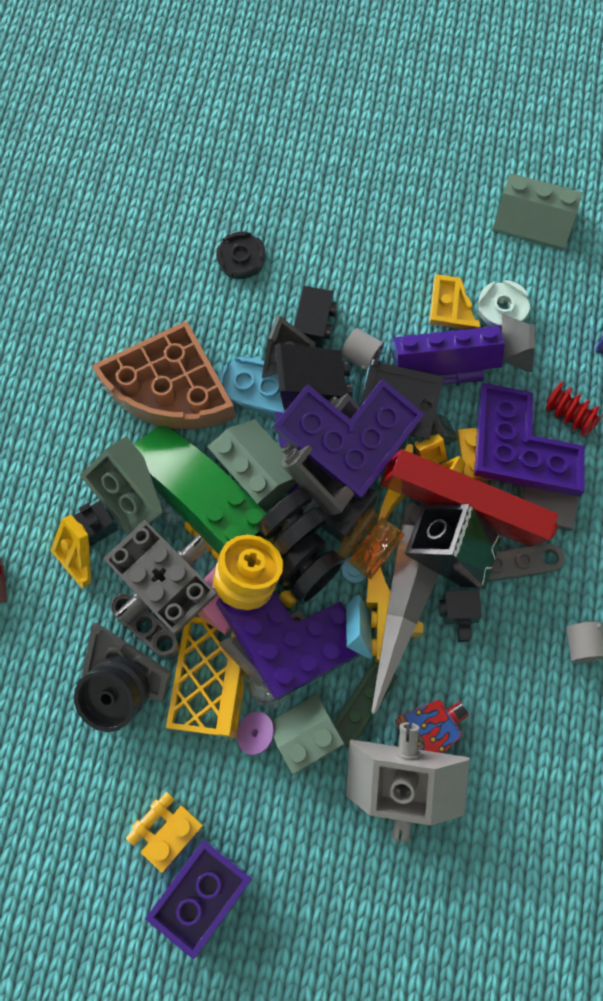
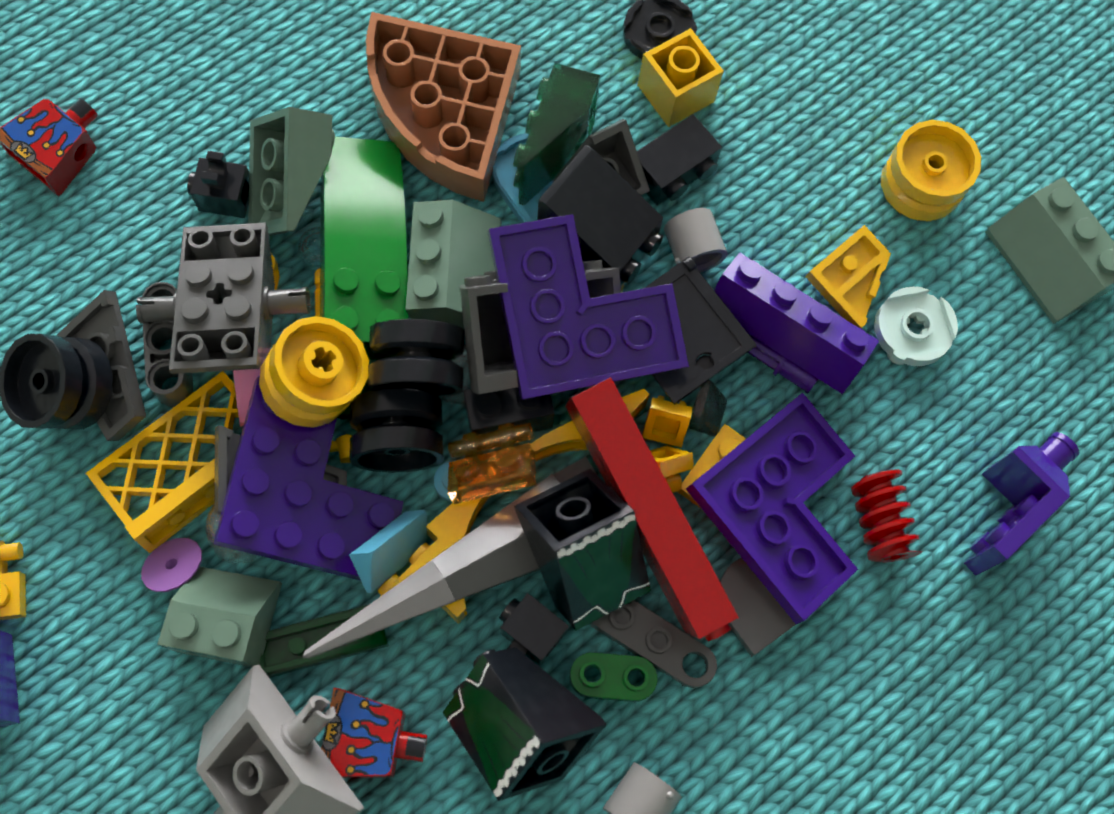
camera: 30 degrees right, 0 degrees up
yellow wing [50,515,91,589] -> none
dark grey slope [502,314,535,372] -> none
none -> black slope [442,647,607,801]
none -> clear green slope [513,63,601,205]
none -> green plate [569,652,657,702]
none -> yellow head [637,28,724,128]
none -> yellow wheel [881,120,981,222]

